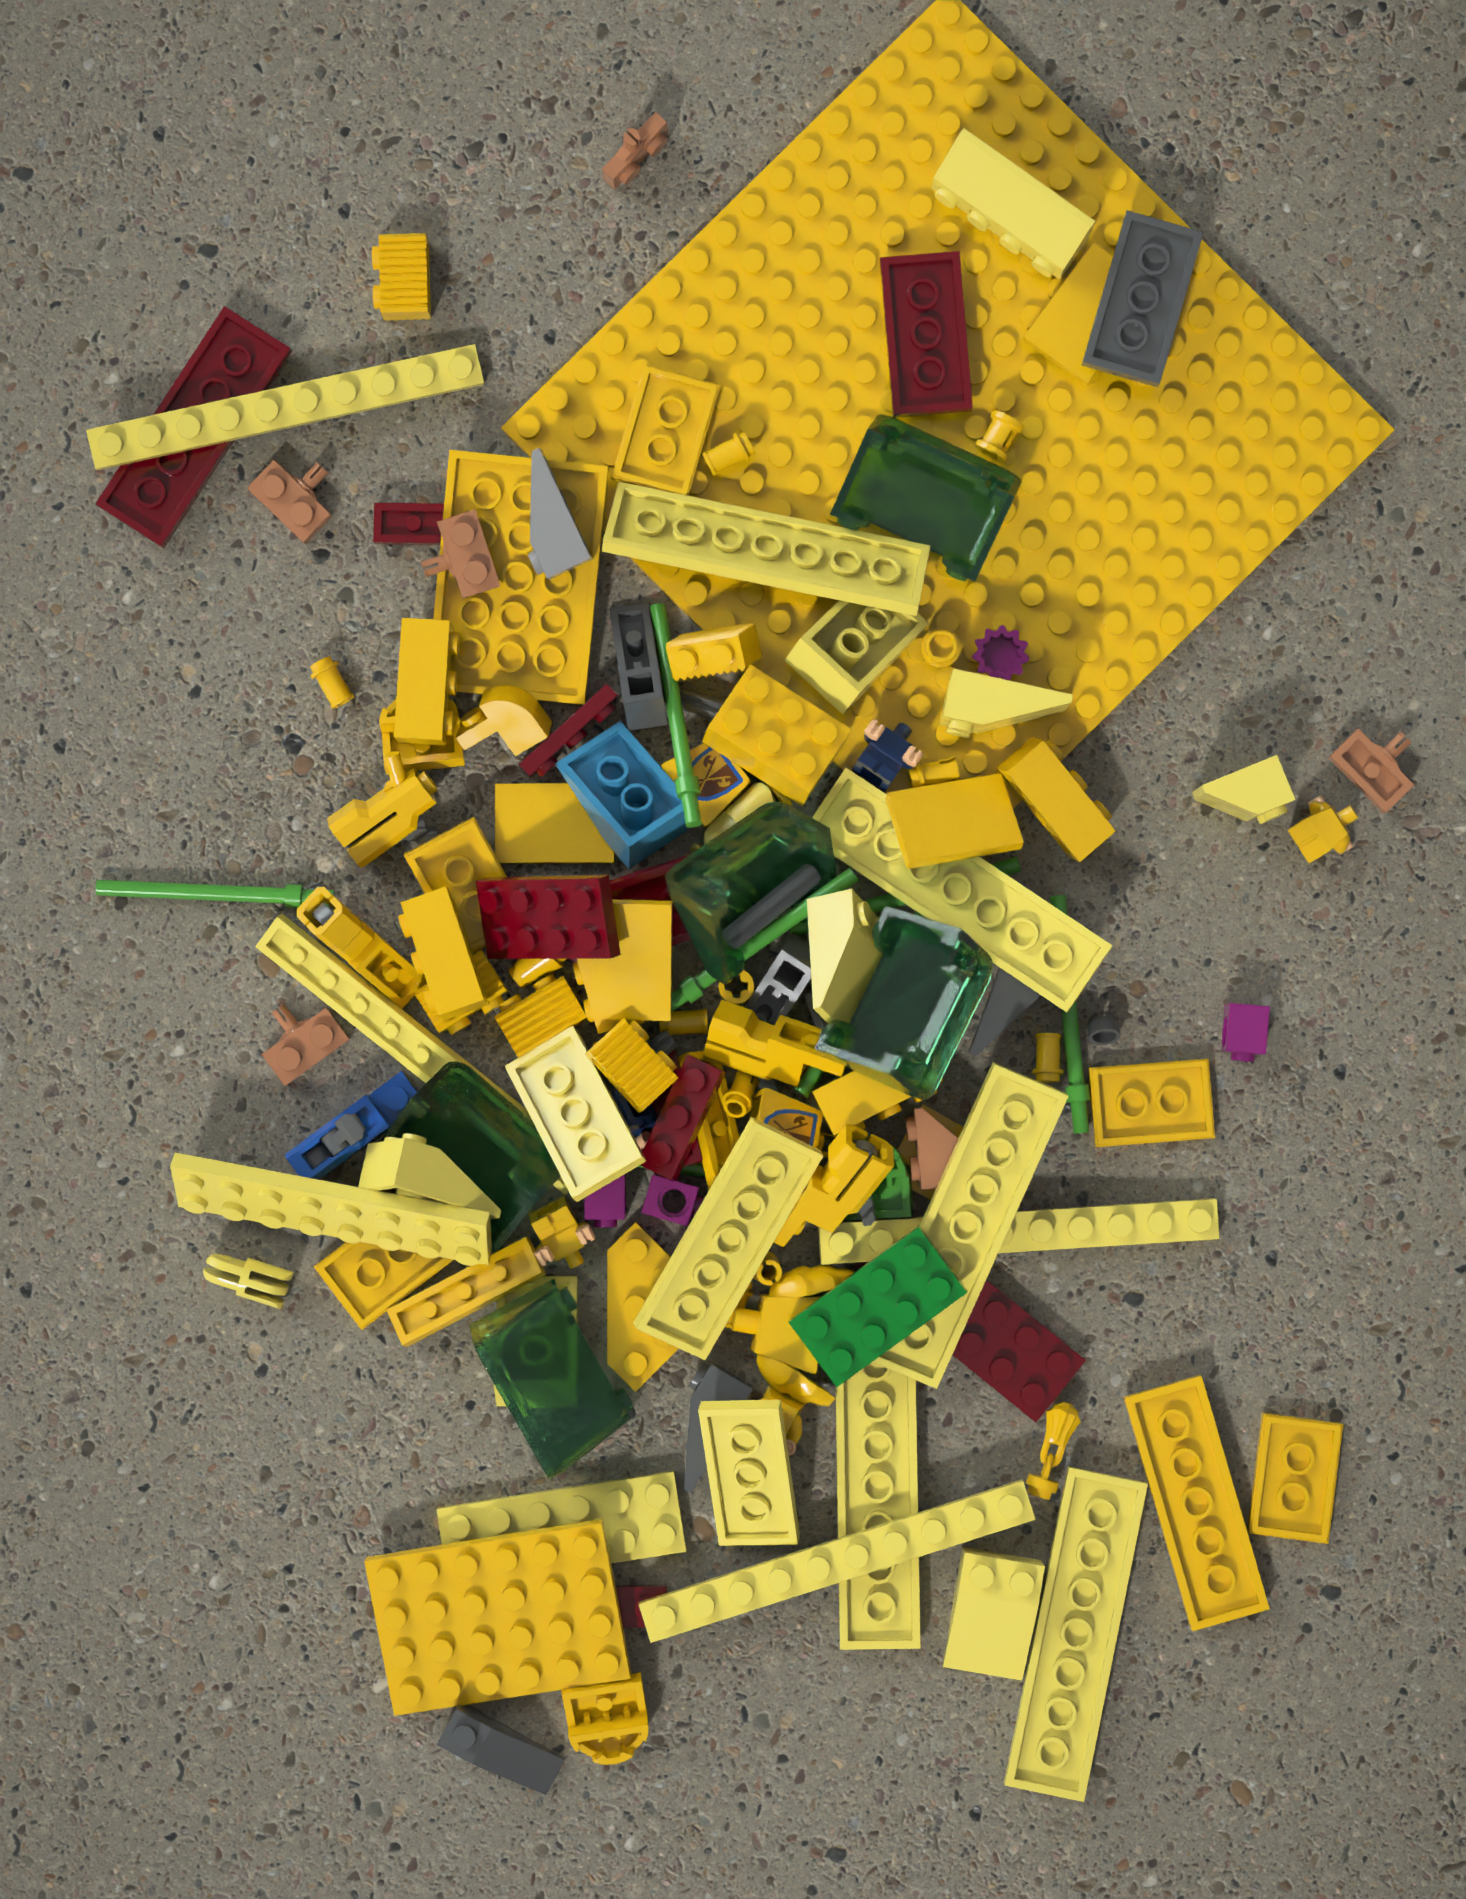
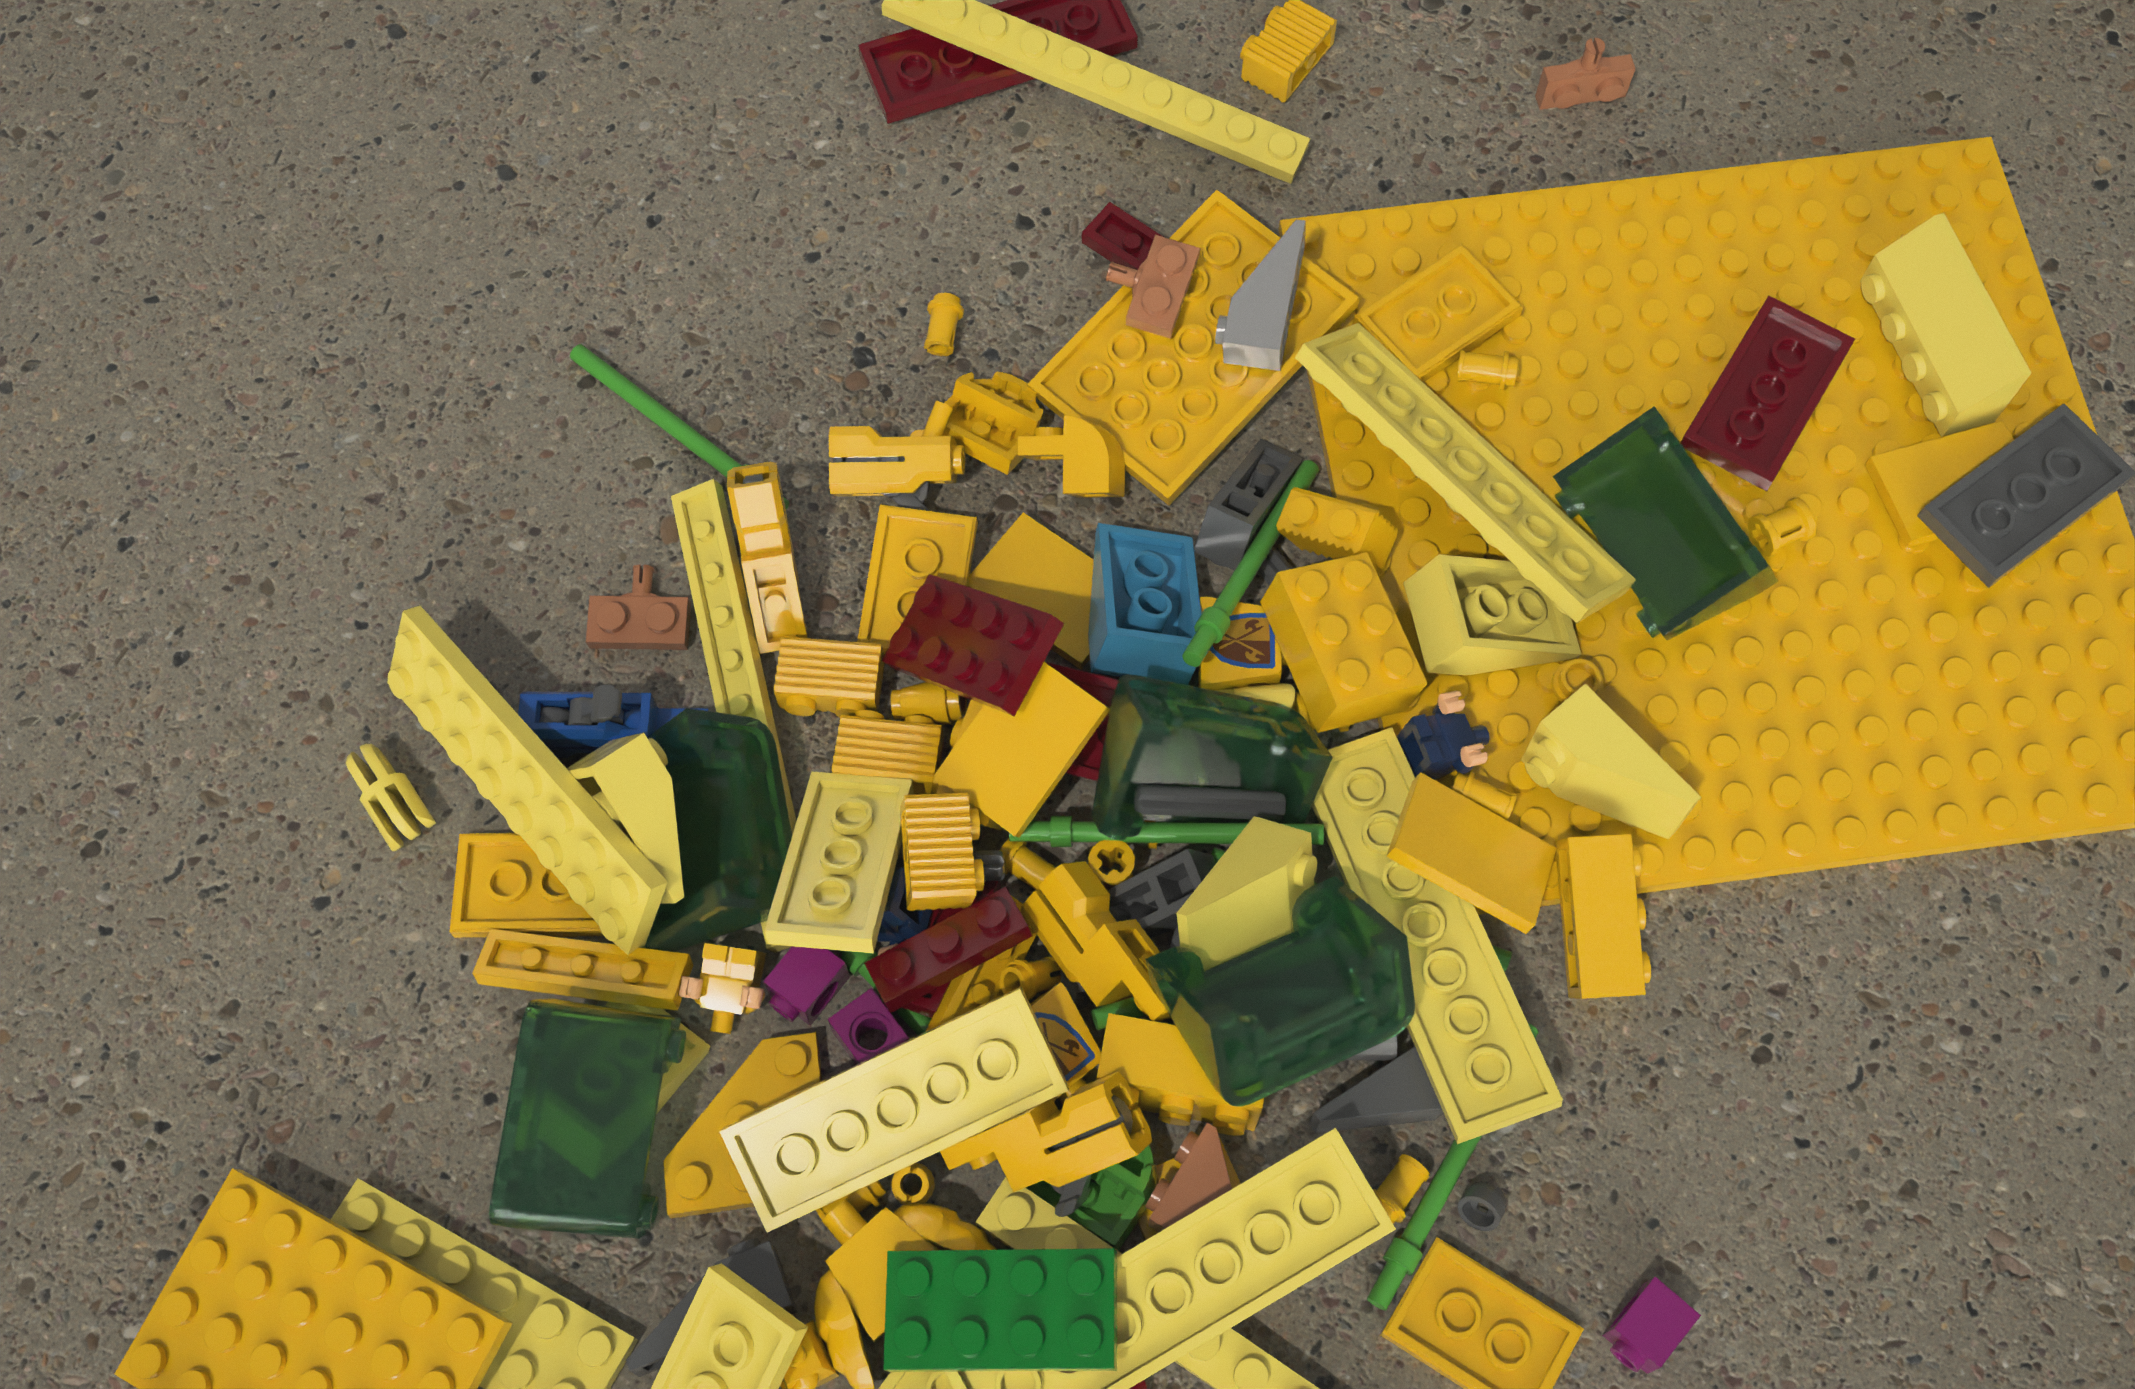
camera: 30 degrees right, 20 degrees down
nougat plate [247,460,333,544] -> none
yellow brick [394,618,460,745] -> none
yellow brick [398,886,490,1021] -> none
dark red plate [519,684,618,777] -> none
magenta piece [972,625,1030,681] -> none
light yellow slope [1192,755,1296,824] -> none
yellow piece [1288,795,1359,863] -> none
nougat plate [1328,728,1414,814] -> none

